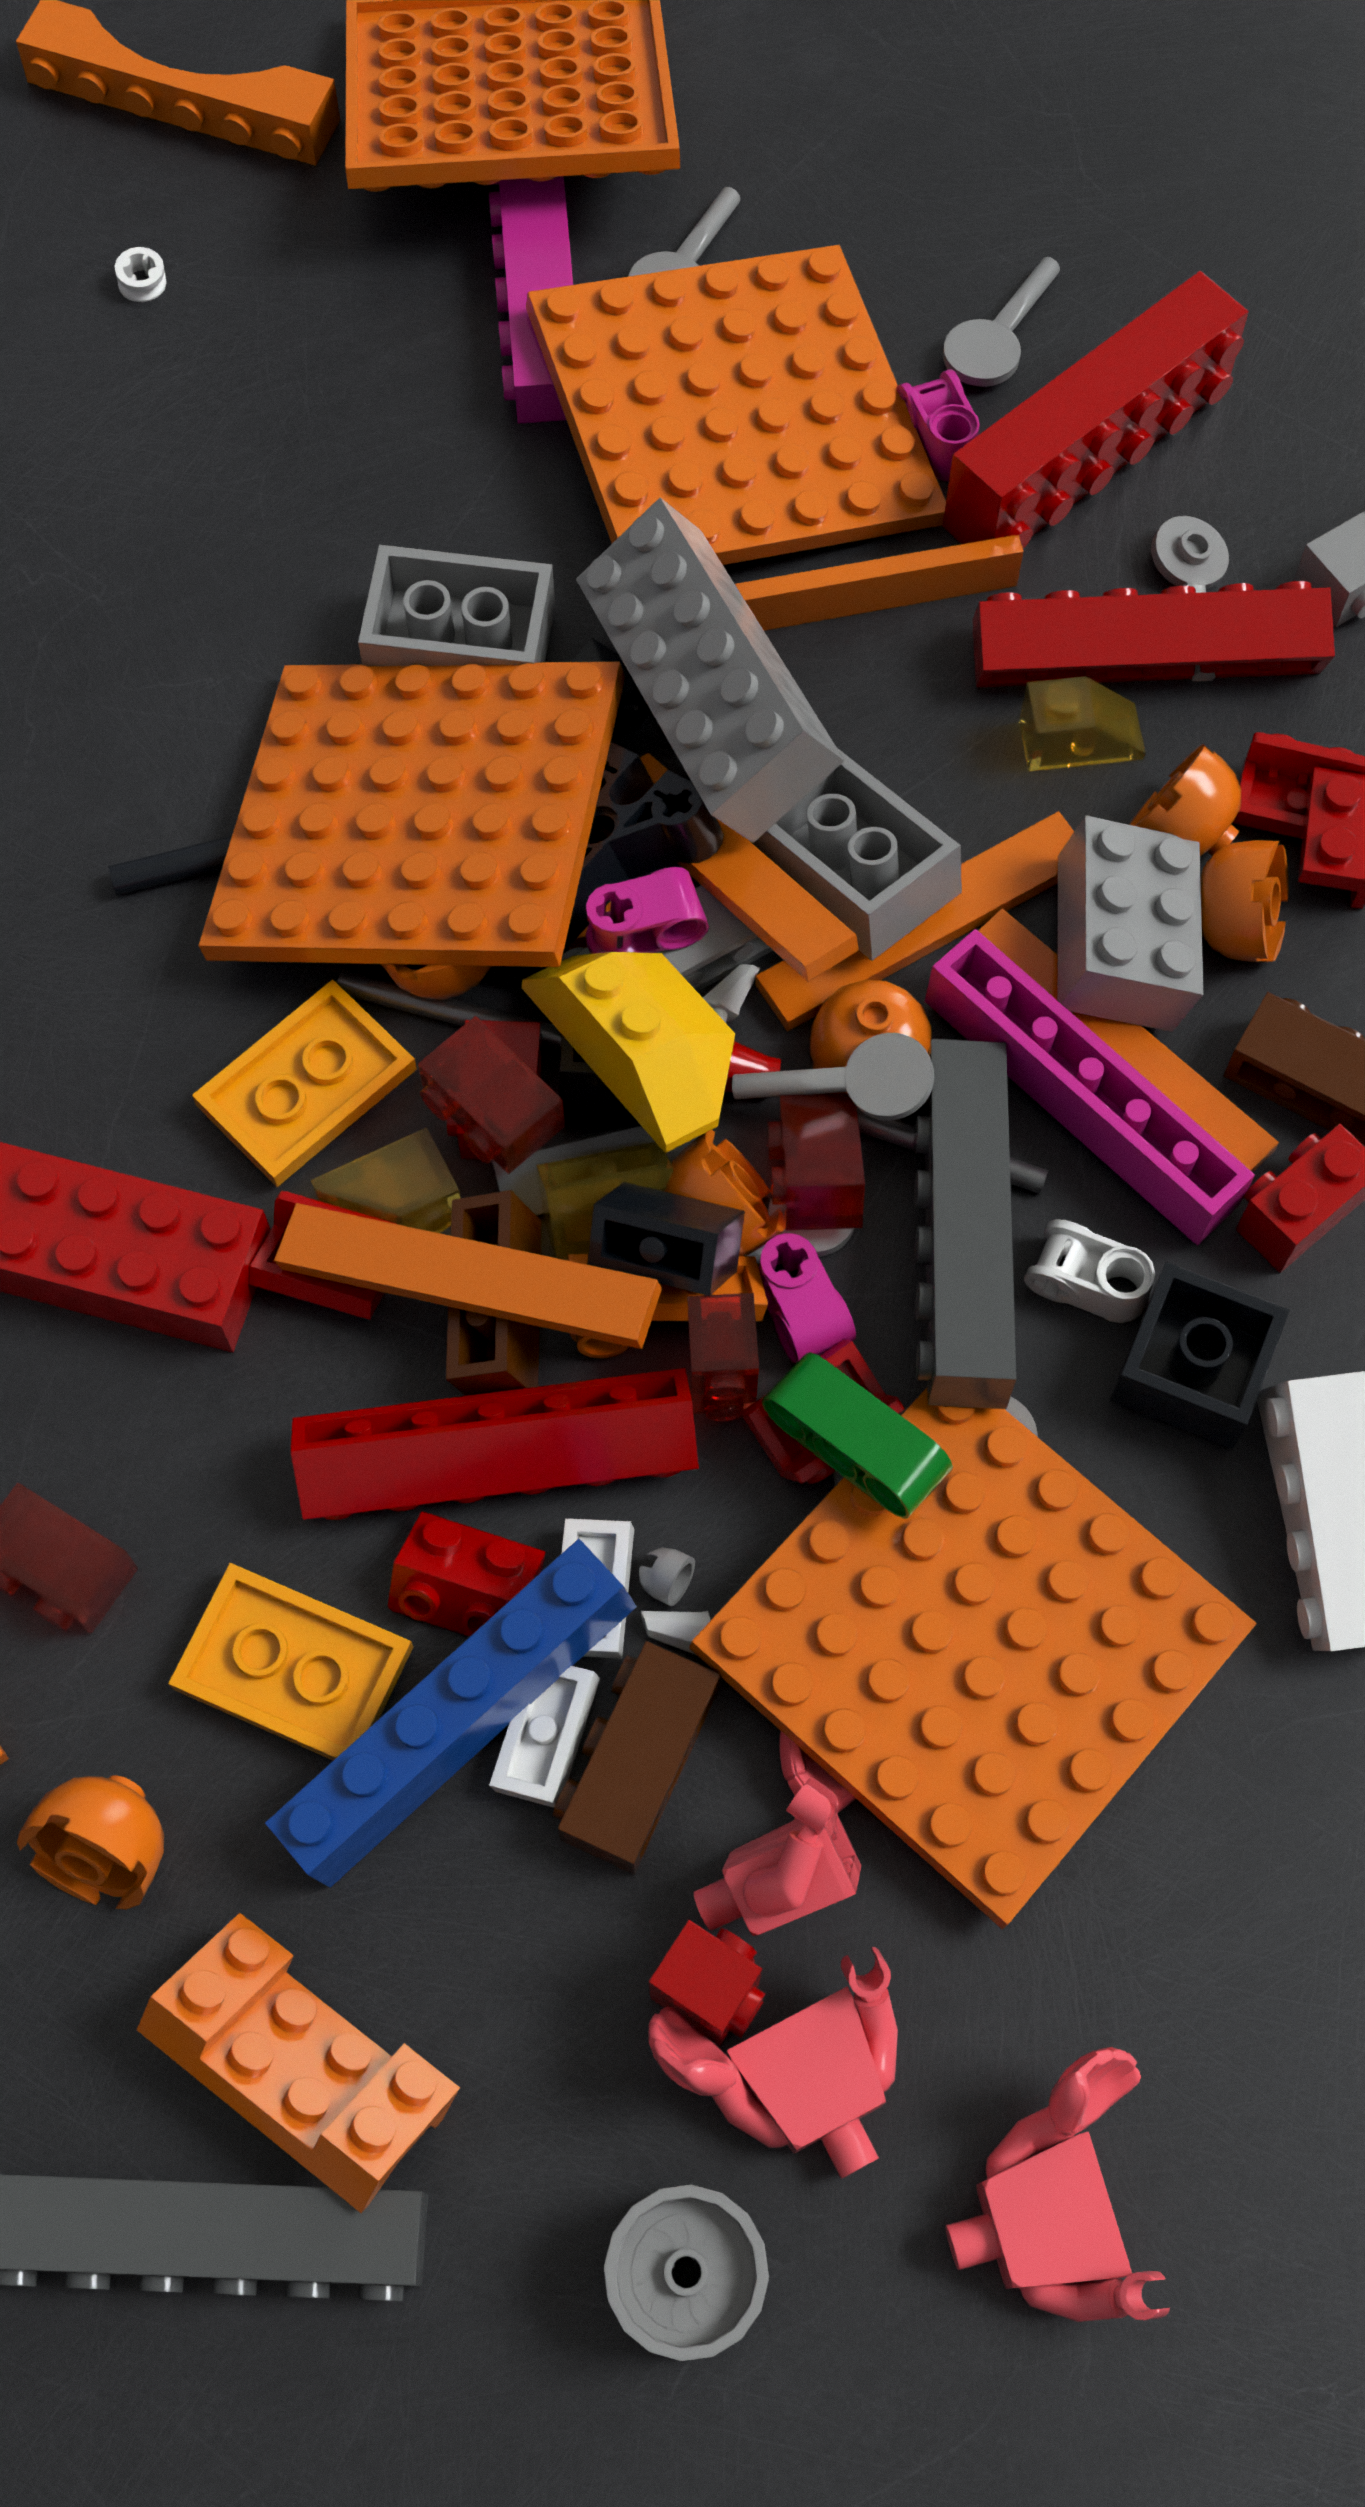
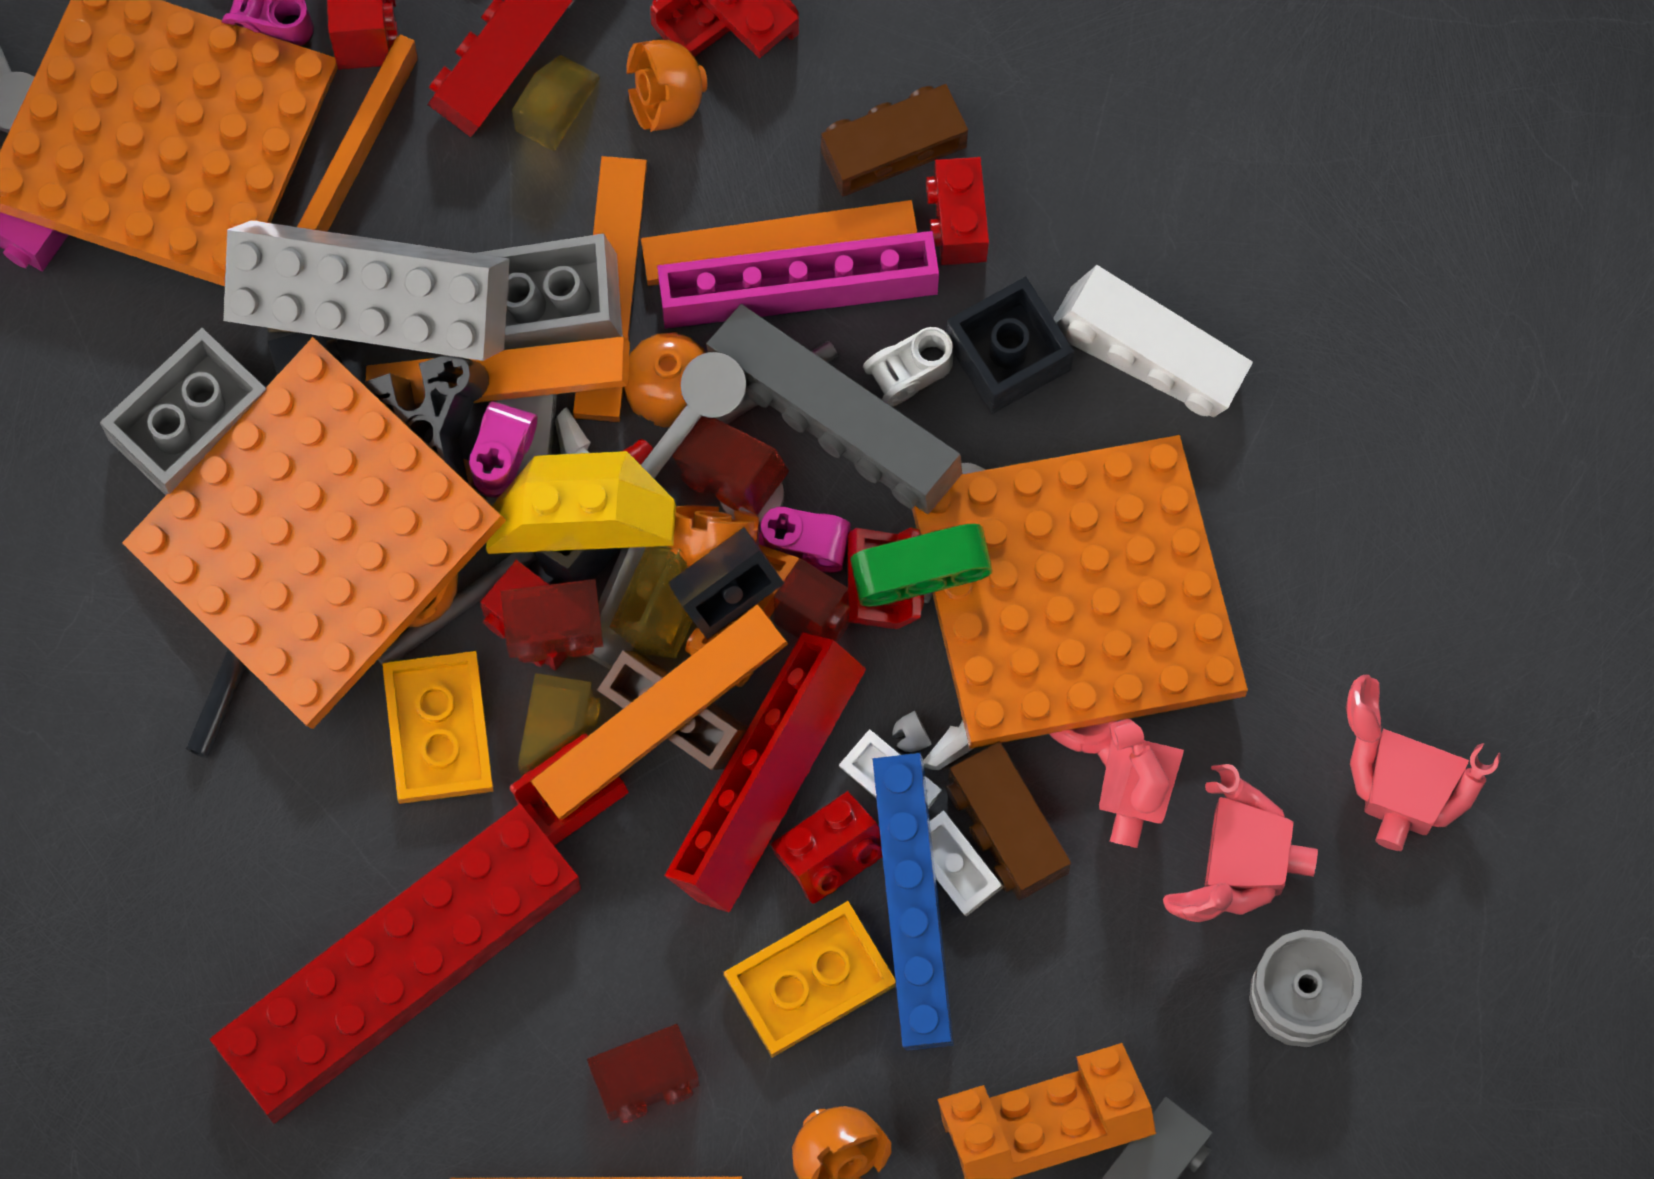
camera: 55 degrees left, 5 degrees up
red brick [649,1920,766,2046] -> none
light grey brick [1057,815,1203,1032] -> none
orange cylinder [1200,840,1289,962] -> none

